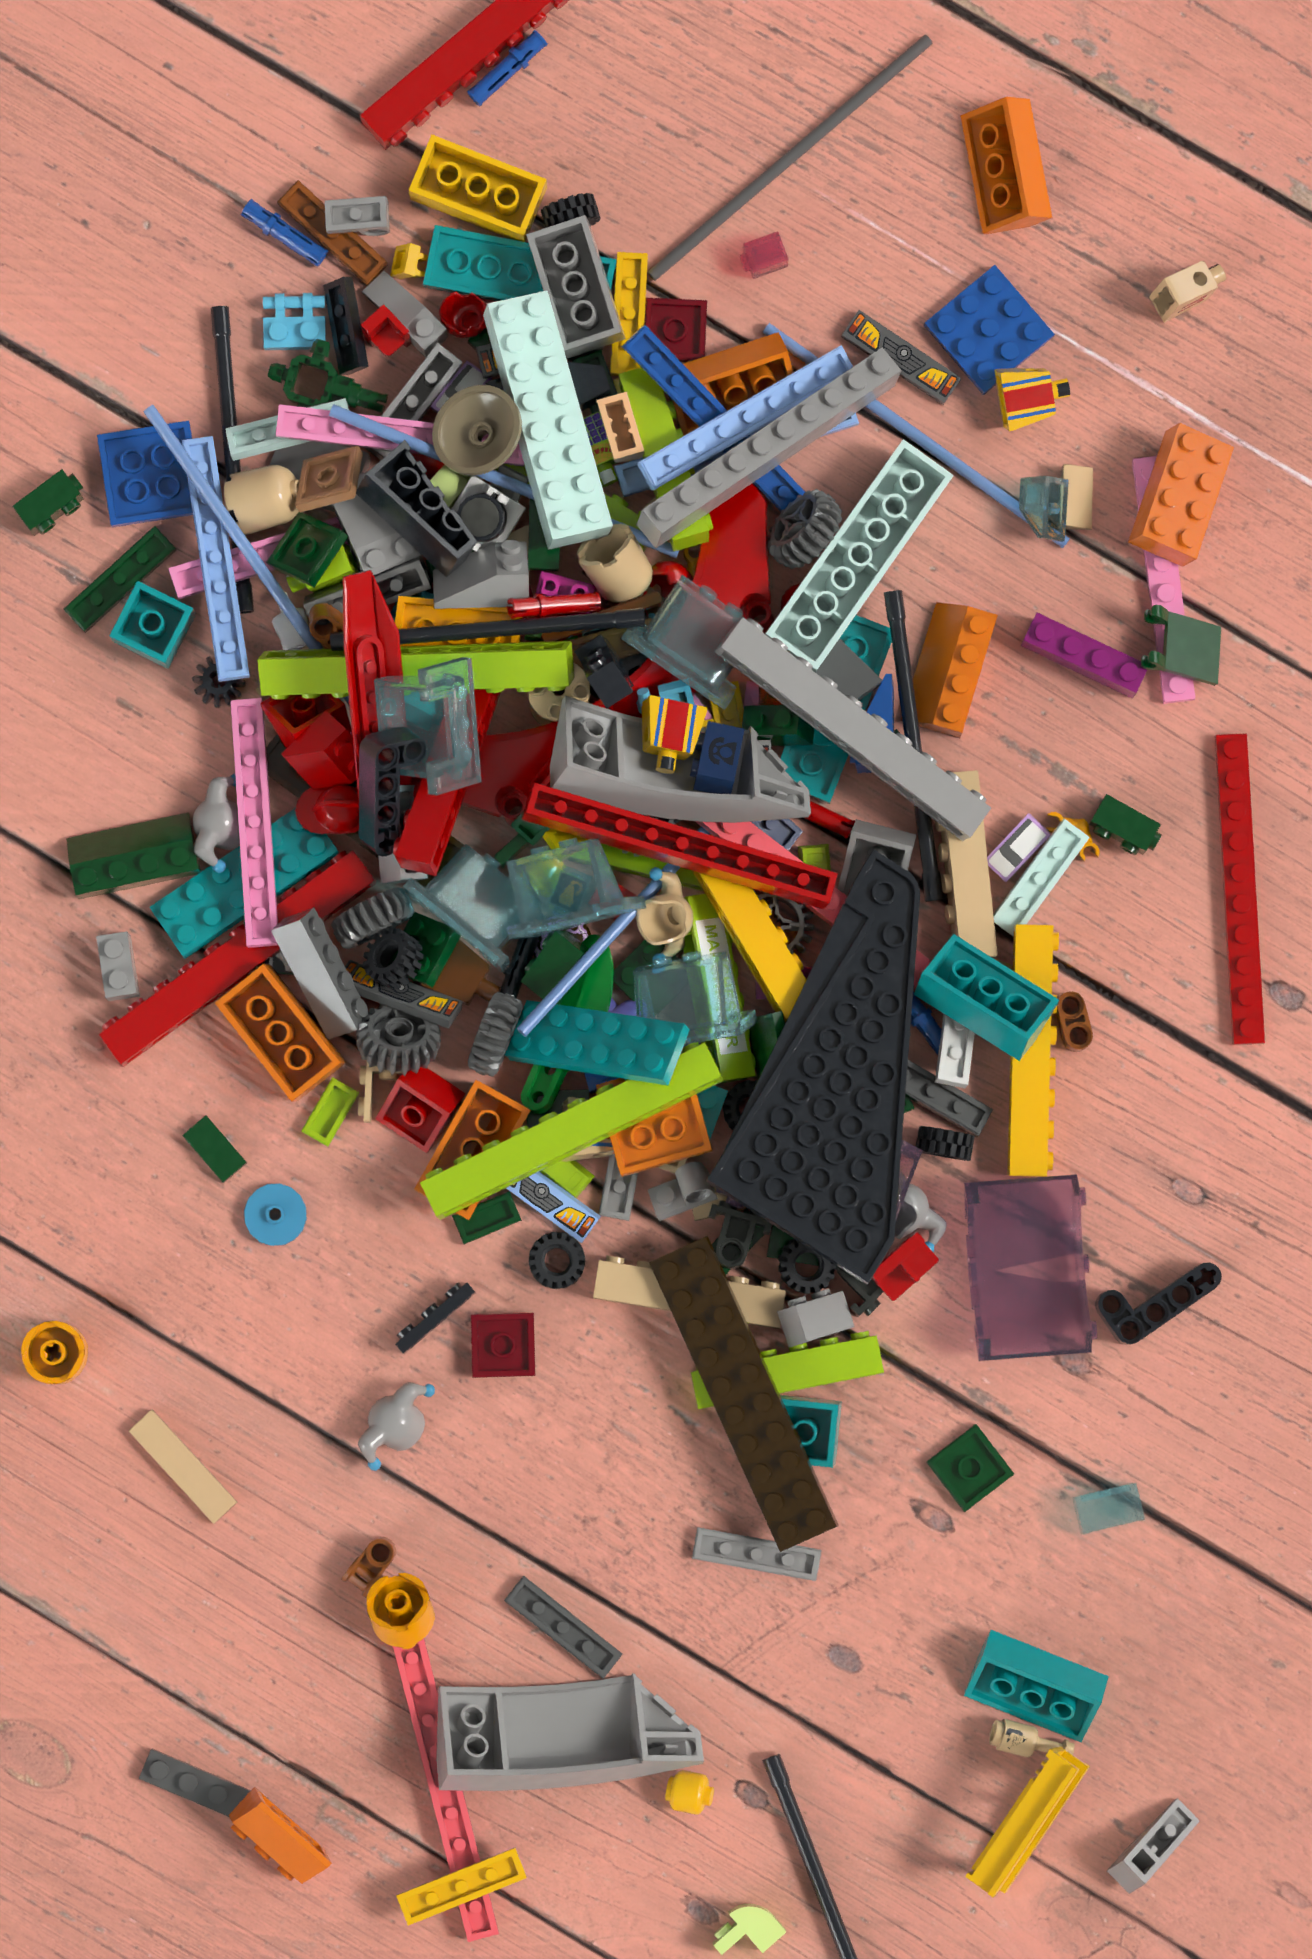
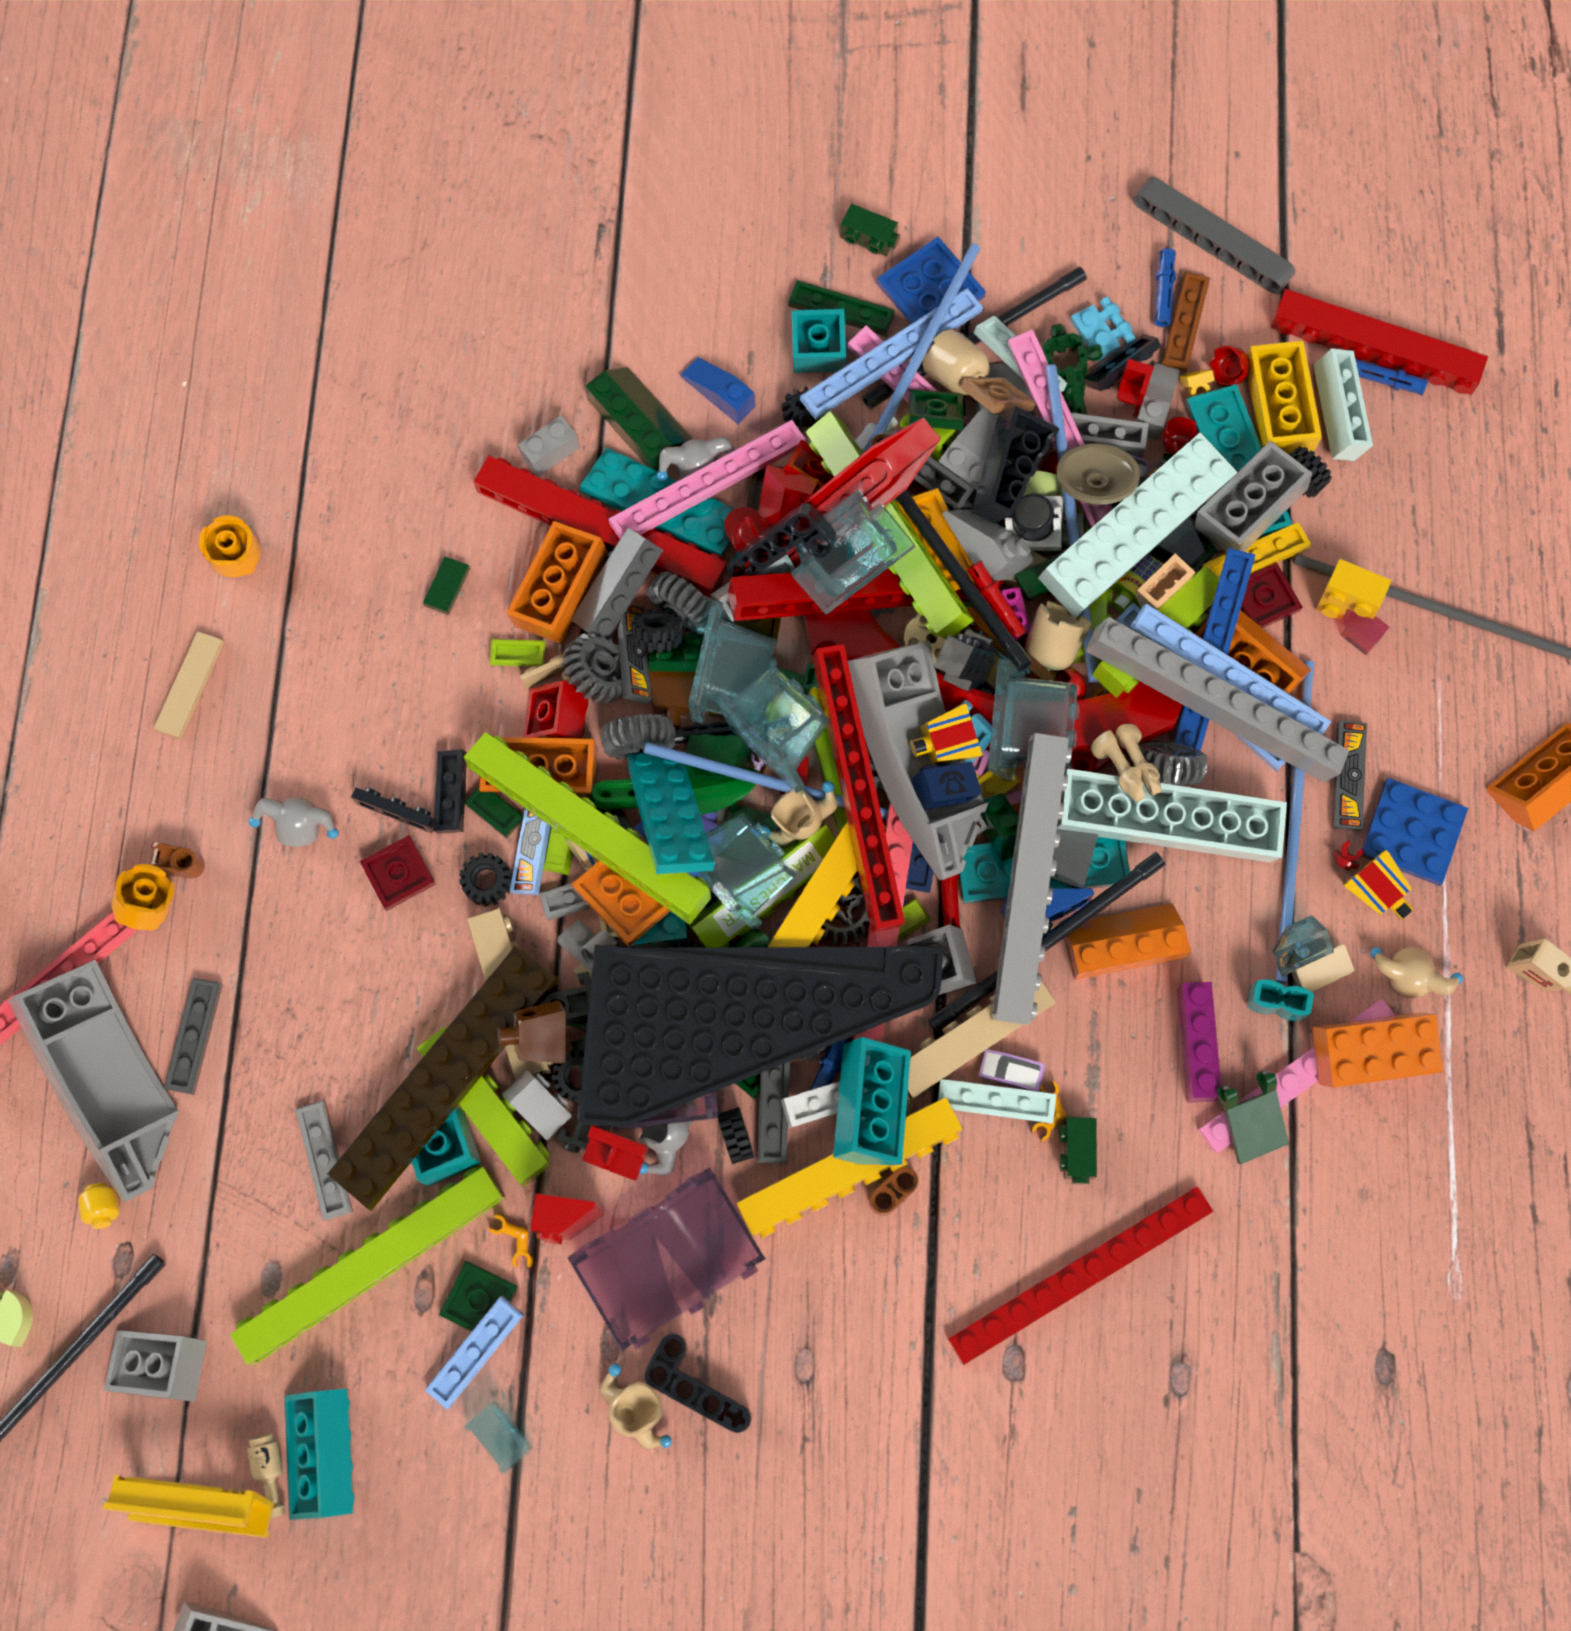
camera: 70 degrees right, 10 degrees down
dark azure plate [244,1183,307,1246] -> none
light grey plate [325,196,390,236] -> none
none -> light grey slope [104,1330,207,1402]
none -> lime brick [230,1167,506,1365]
none -> light blue tile [425,1295,525,1410]
none -> black plate [433,749,467,834]
none -> light orange arm [488,1215,533,1268]
none -> reddish brown torso [498,1001,566,1063]
none -> red slope [530,1194,605,1245]
none -> tan piece [600,1363,672,1449]
none -> blue slope [680,357,756,424]
none -> tan piece [1091,724,1162,802]
none -> dark grey beam [1133,176,1296,294]
none -> red hair [1209,345,1250,386]
none -> teal brick [1247,979,1314,1021]
none -> light aqua brick [1313,349,1373,461]
none -> yellow brick [1316,559,1392,620]
none -> red plate [1333,840,1365,871]
none -> tan piece [1370,947,1464,999]

